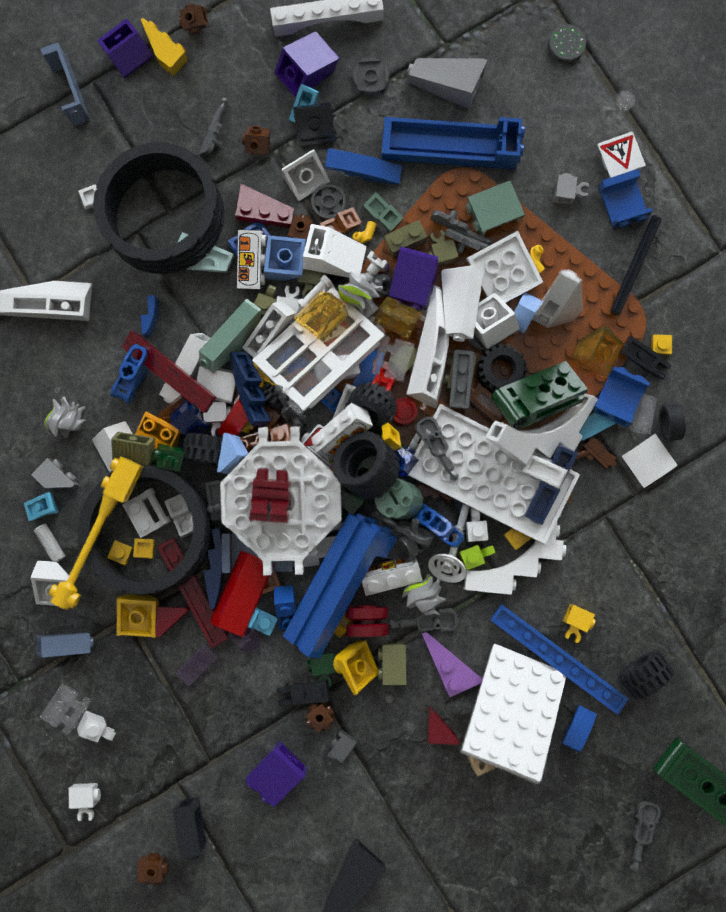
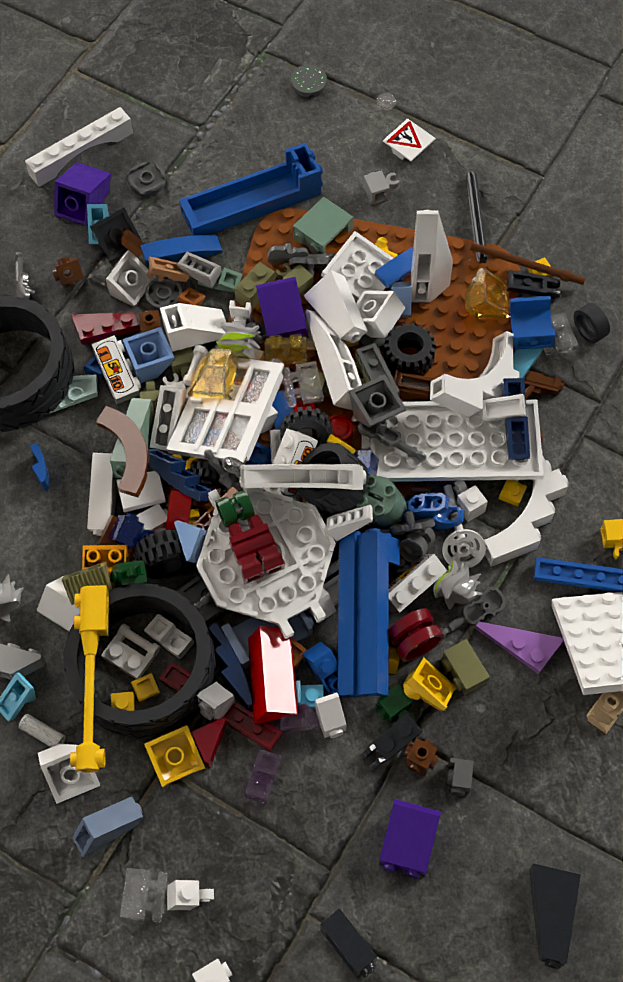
camera: 30 degrees left, 20 degrees down
blue piece [110,344,149,404] -> none
dark red tile [121,331,217,413] -> none
yellow arm [352,221,377,244] -> none
light grey slope [406,58,487,109] -> none
dark red slope [426,706,460,745] -> none
lime brick [458,545,495,570] -> none
dark green hinge [491,361,588,430] -> none
blue panel [598,169,653,228] -> none
white slope [622,434,678,488] -> none
none -> tile [96,406,149,498]
none -> reddish brown slope [121,228,144,258]
none -> medium nougat plate [147,256,189,282]
none -> light grey slope [177,252,221,288]
none -> light grey slope [197,682,235,721]
none -> dark green wheel [215,490,255,528]
none -> white arch [240,464,366,490]
none -> white slope [315,693,346,738]
none -> white slope [326,505,373,541]
none -> dark grey slope [348,375,406,428]
none -> blue slope [374,246,414,289]
none -> reddish brown bar [470,242,586,285]

